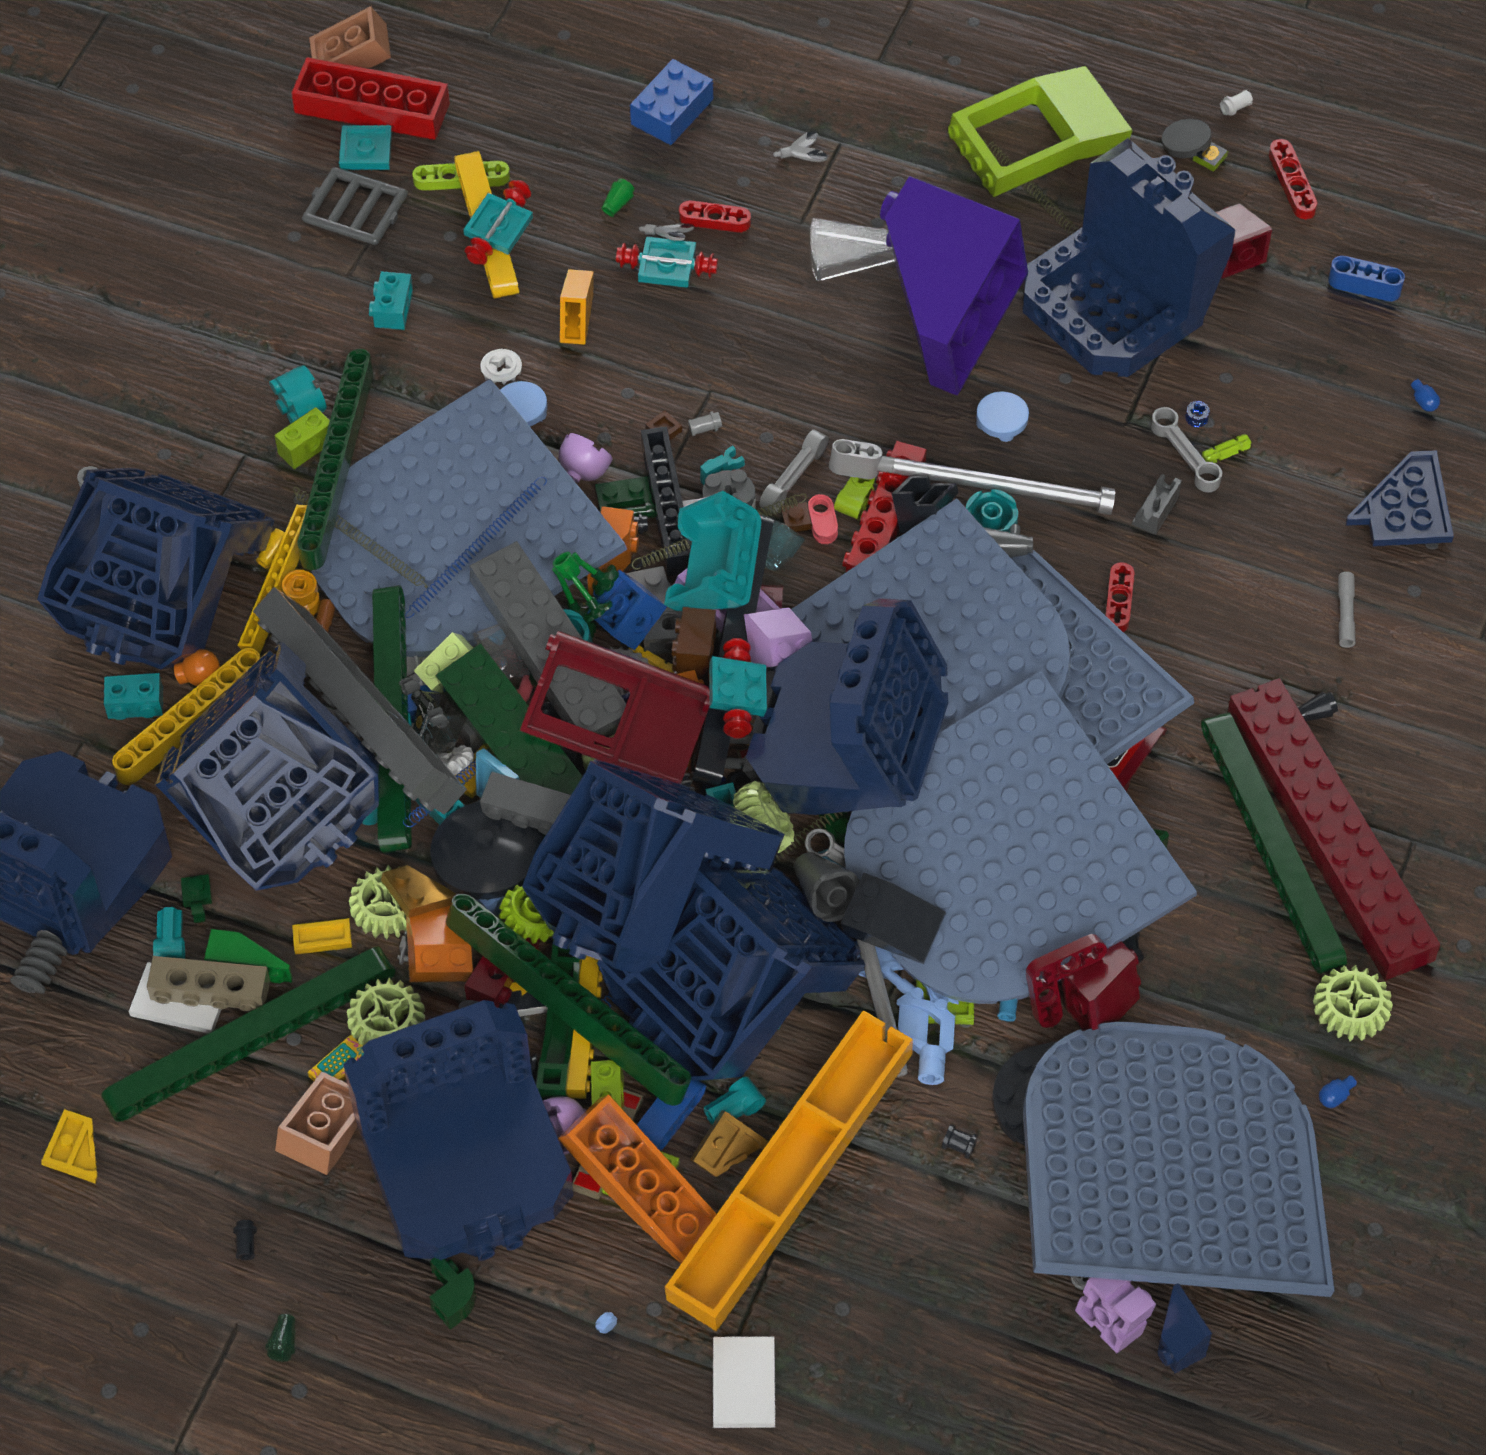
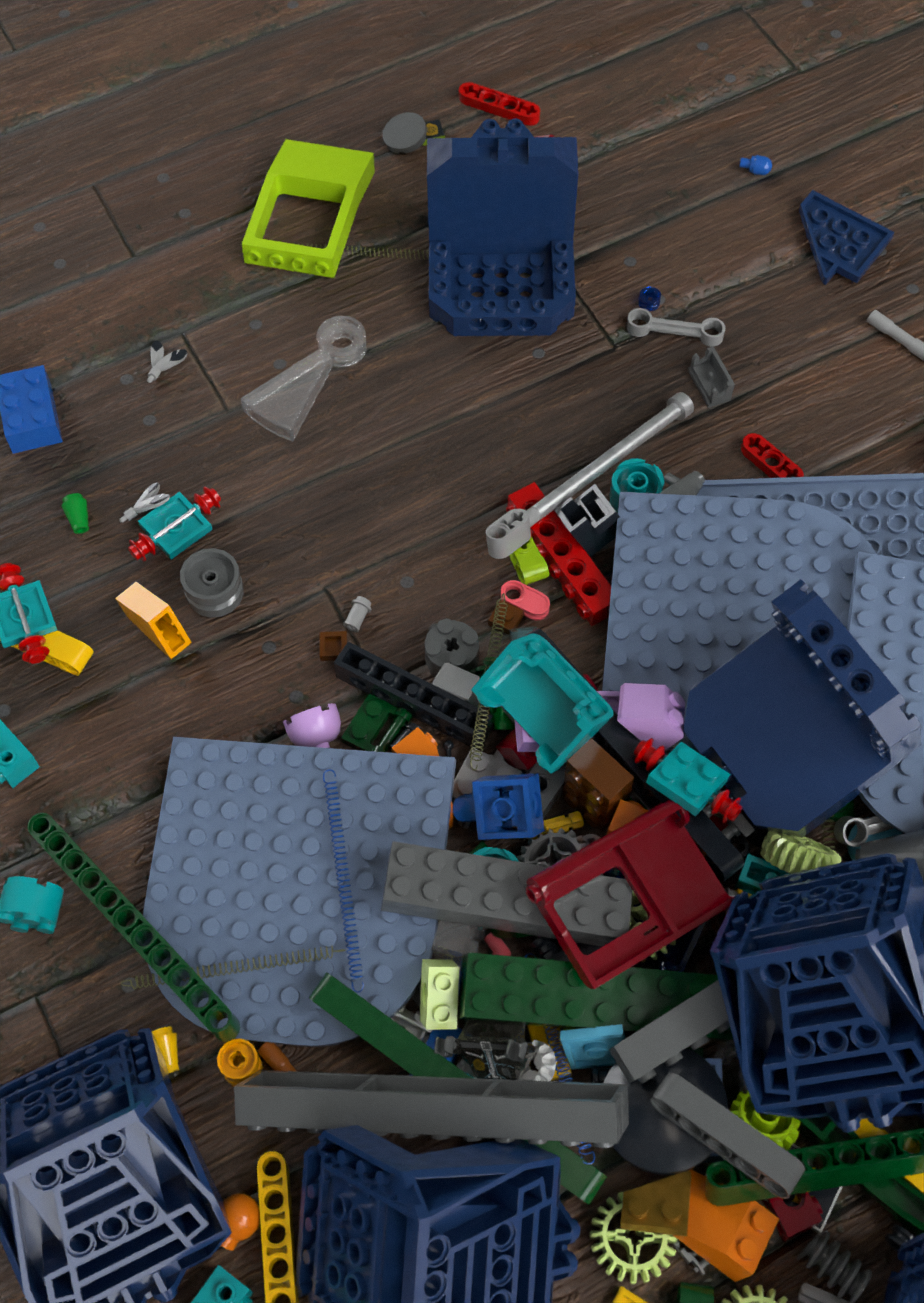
camera: 50 degrees left, 5 degrees up
yellow piece [238,505,307,654] -> none
lime brick [275,407,330,469] -> none
white gear [481,349,522,385] -> none
light blue tile [500,381,547,426] -> none
plant [552,551,619,624] -> none
red beam [679,200,751,232] -> none
teal plate [700,446,745,486] -> none
light grey piece [759,429,829,514] -> none
dark purple slope [880,176,1028,396] -> none
light blue tile [976,391,1029,442] -> none
lime axle [1202,434,1251,463] -> none
white pin [1220,90,1253,116] -> none
blue beam [1328,256,1405,301] -> none
none -> dark grey wheel [180,548,244,618]
none -> dark grey beam [650,1073,805,1199]

